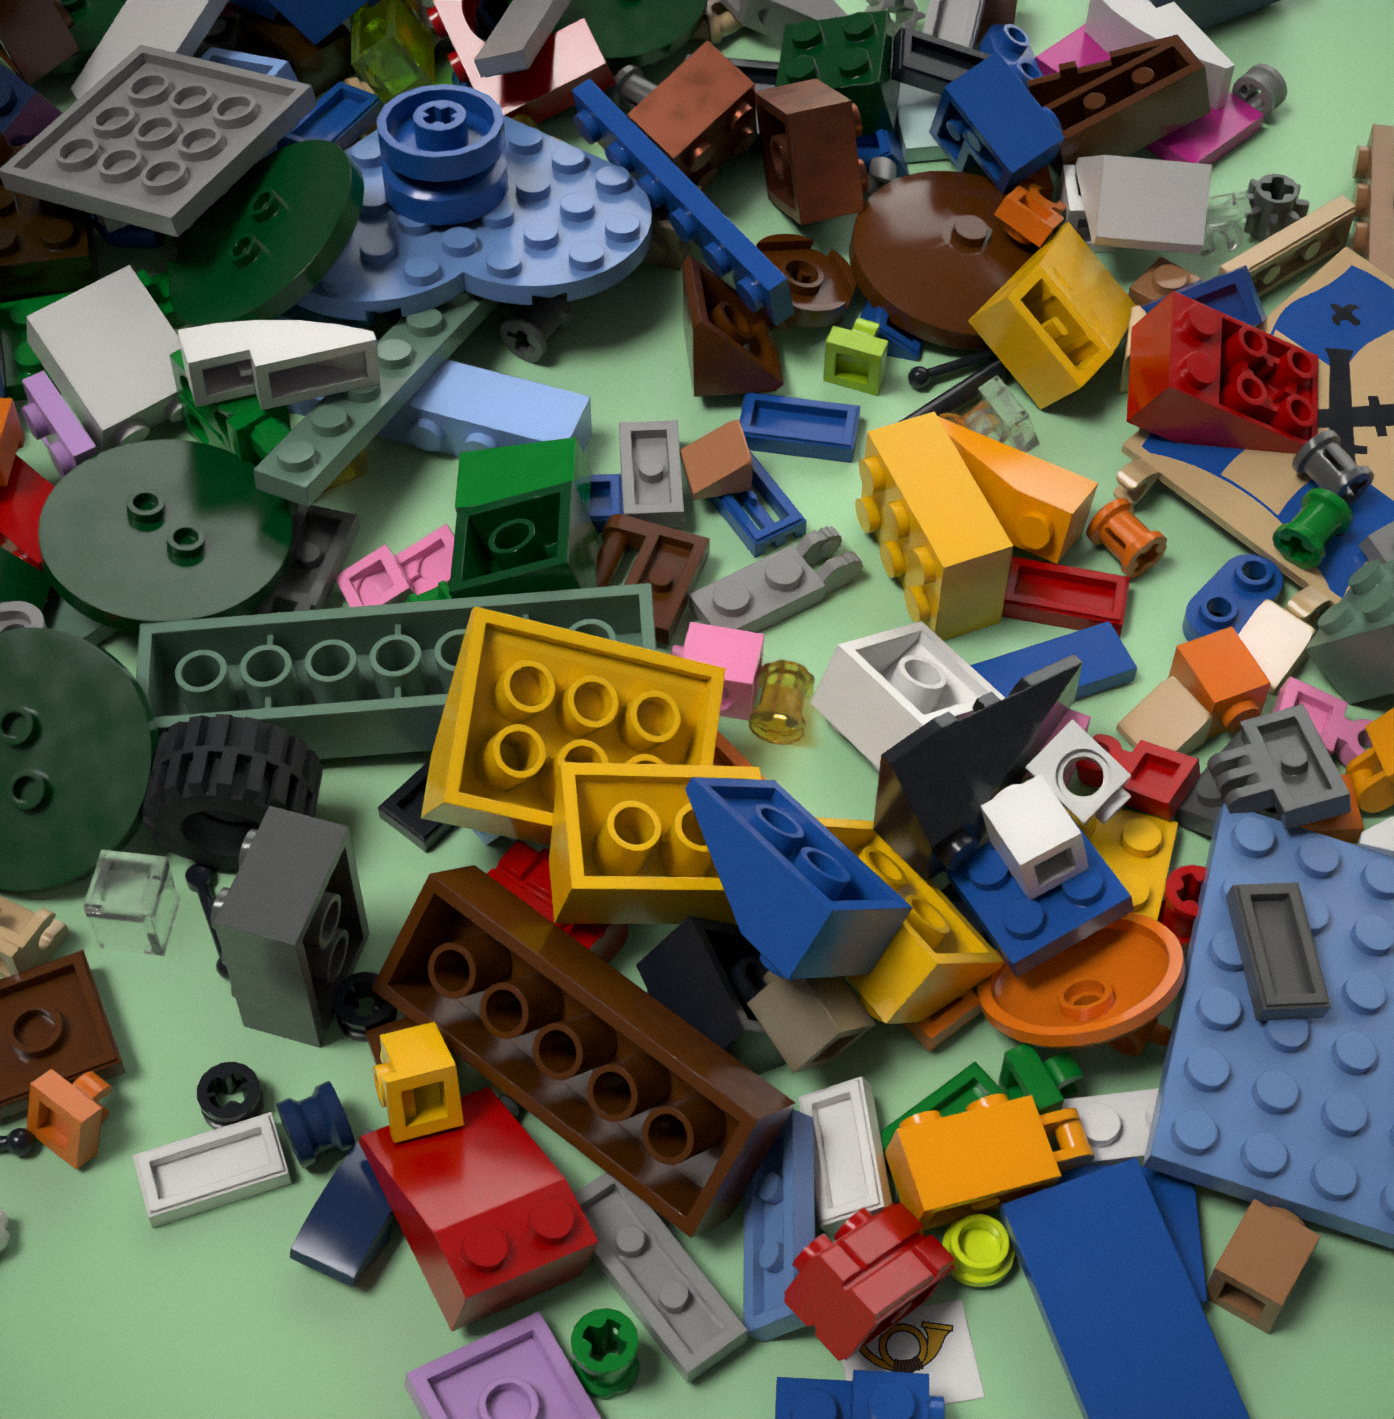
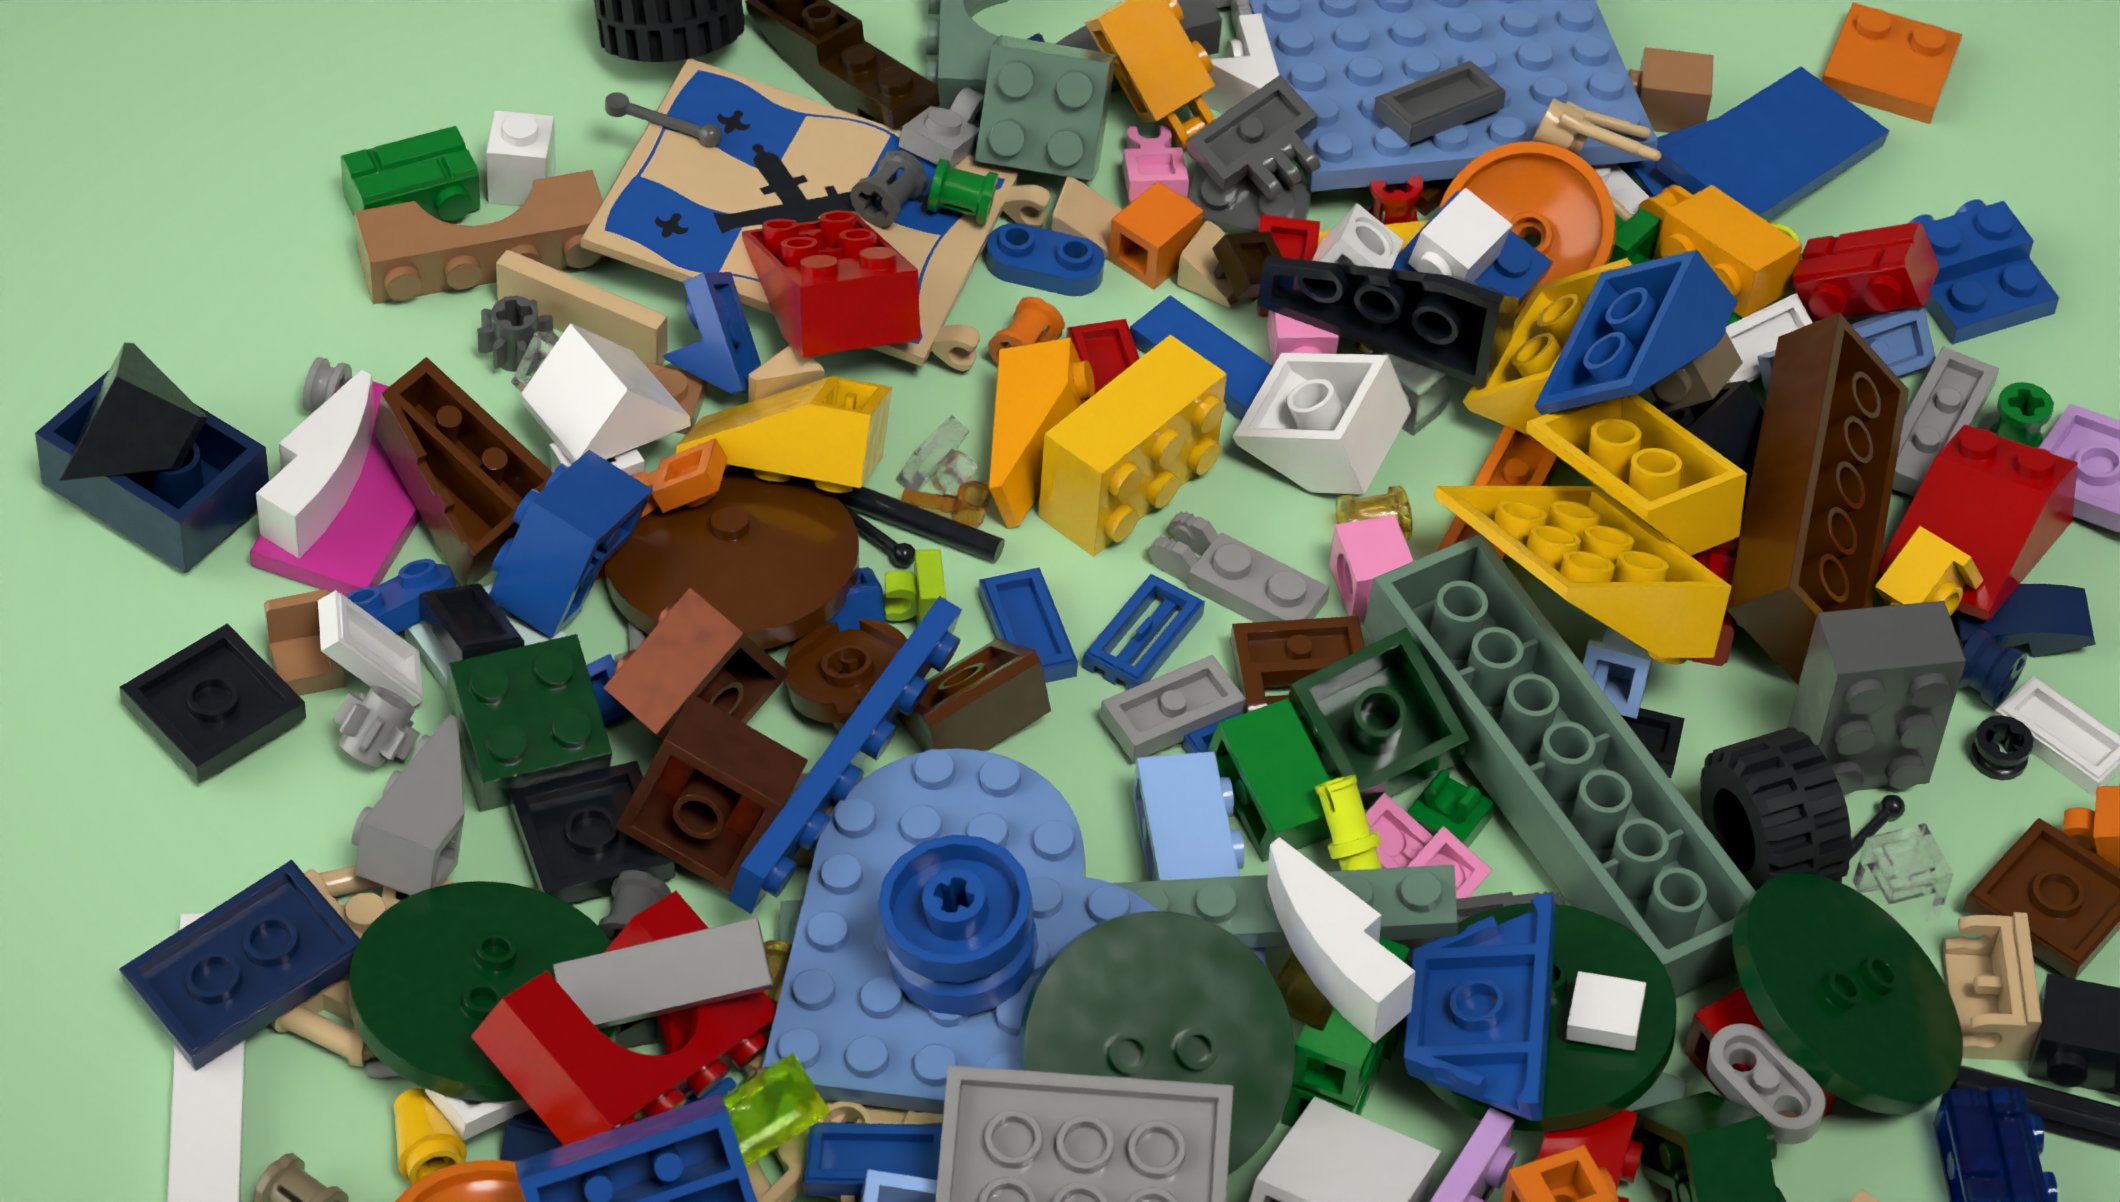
camera: 120 degrees left, 5 degrees down
nougat slope [680,419,753,500] -> none
none -> dark brown tile [1212,231,1282,305]
none -> neon yellow pin [1315,775,1382,871]
none -> blue wing [1404,894,1557,1121]
none -> tan plant [1532,98,1661,223]
none -> white tile [1566,971,1646,1051]

